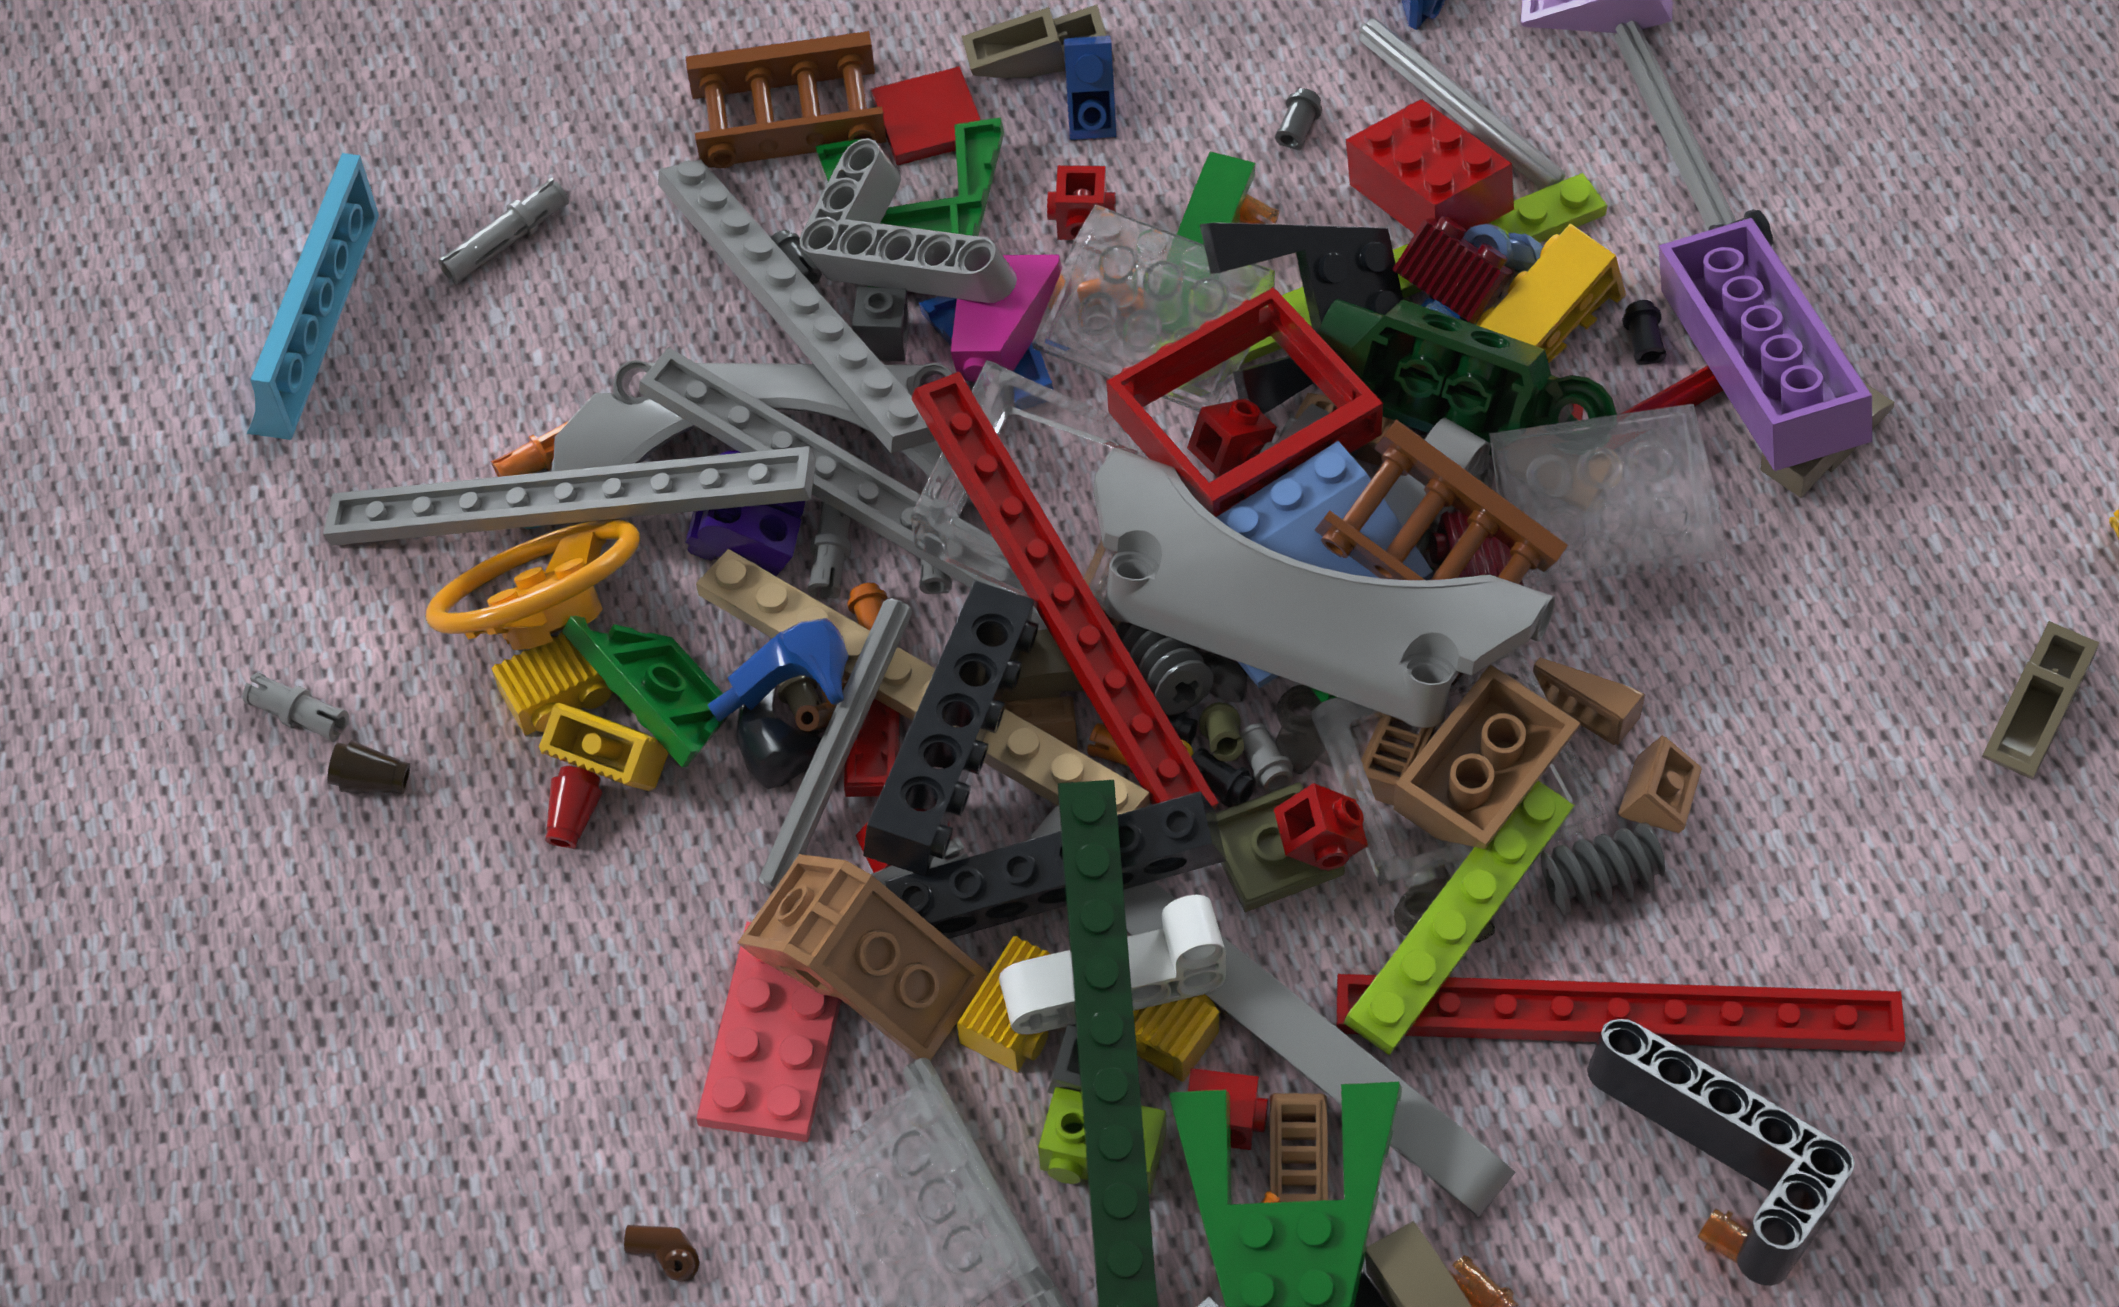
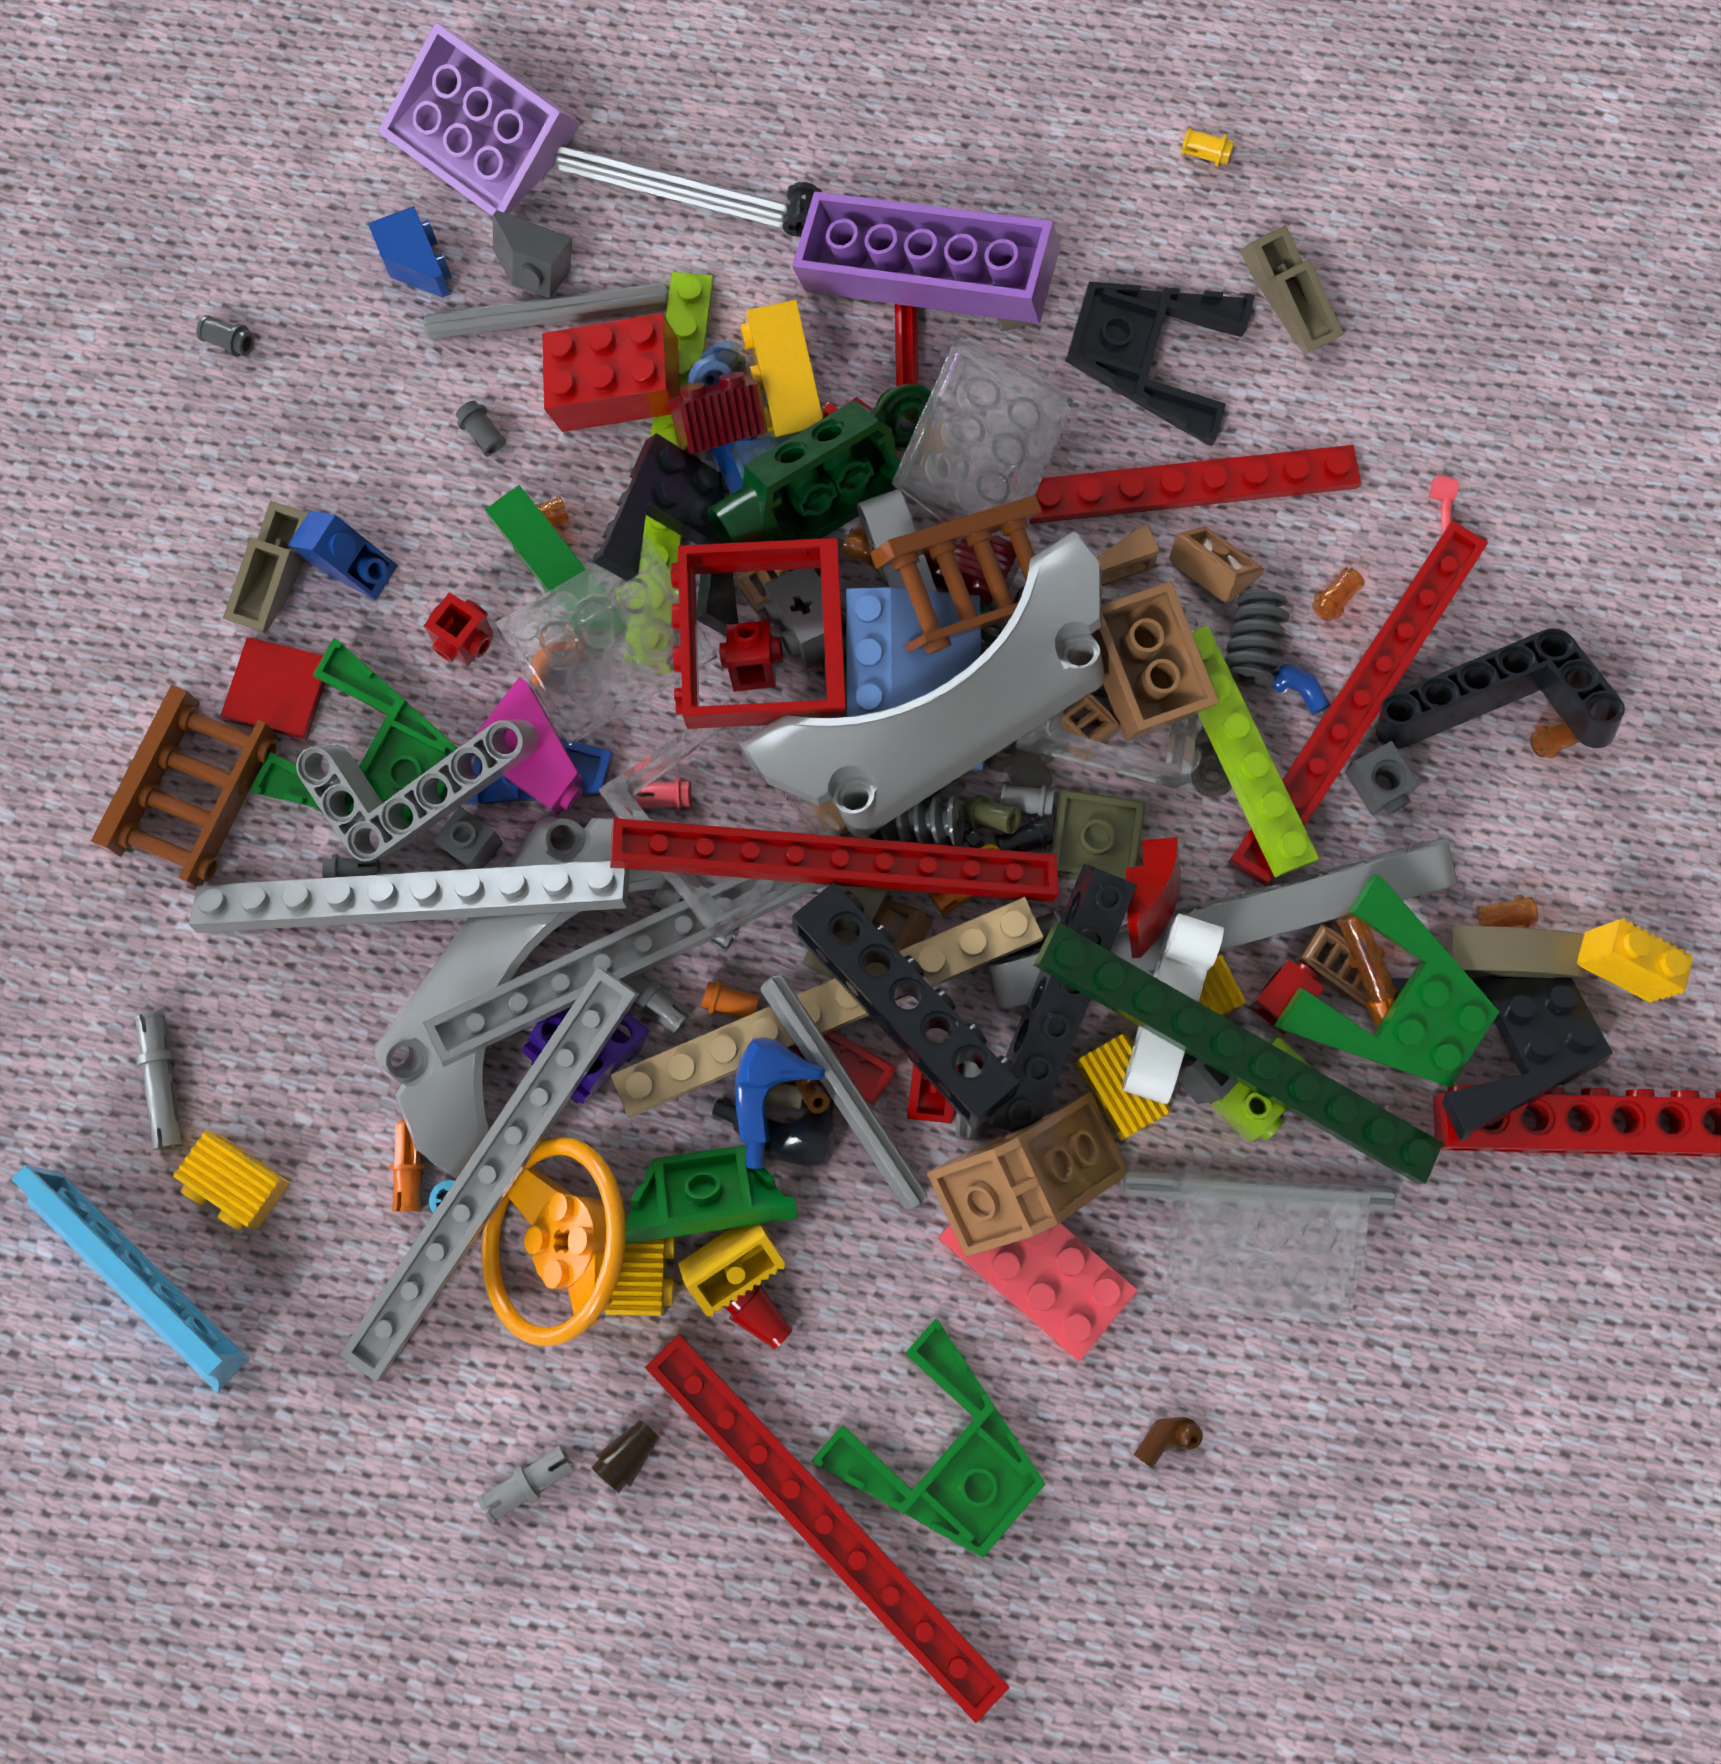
camera: 65 degrees left, 20 degrees up
red brick [1274,783,1368,871] -> none
black pin [1622,300,1666,365] -> none
none -> yellow brick [173,1130,291,1231]
none -> dark grey slope [493,210,572,298]
none -> coral pin [636,777,692,812]
none -> red plate [644,1334,1010,1723]
none -> green wing [811,1319,1046,1558]
none -> red plate [1024,445,1361,524]
none -> black wing [1065,281,1255,446]
none -> red slope [1125,837,1181,959]
none -> blue arm [1272,664,1331,715]
none -> clear orange pin [1312,567,1365,621]
none -> clear orange pin [1336,913,1397,1003]
none -> dark grey brick [1345,741,1420,815]
none -> coral hand [1429,475,1459,534]

